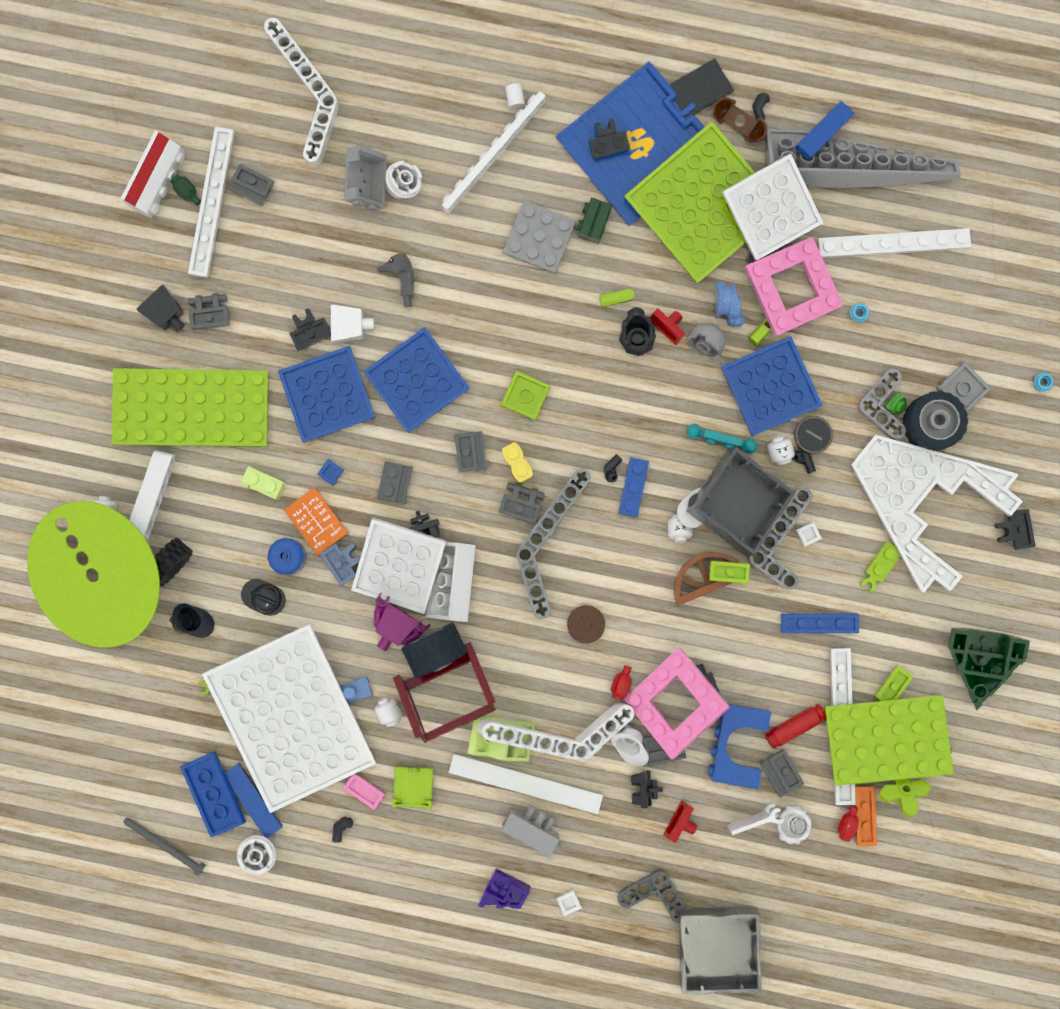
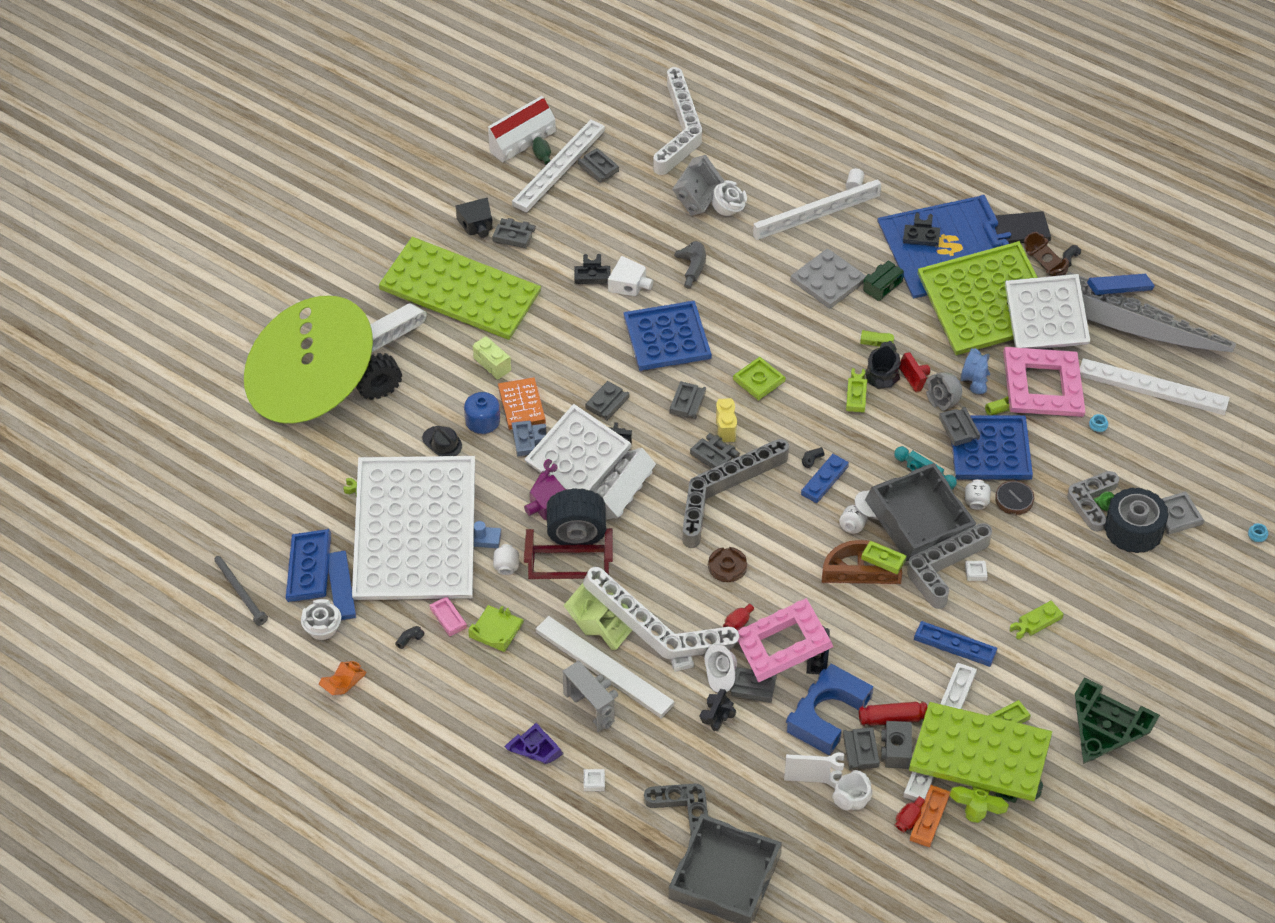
camera: 20 degrees right, 35 degrees down
black piece [169,603,214,638] -> none
blue plate [278,346,375,443] -> none
blue tile [317,459,344,486] -> none
red tile [663,800,697,843] -> none
black arm [792,450,816,474] -> none
white wing [851,435,1023,593] -> none
black plate [994,509,1036,550] -> none
none -> orange slope [318,661,366,695]
none -> lime plate [846,368,867,413]
none -> dark grey brick [881,721,912,769]
none -> dark grey plate [939,407,980,446]

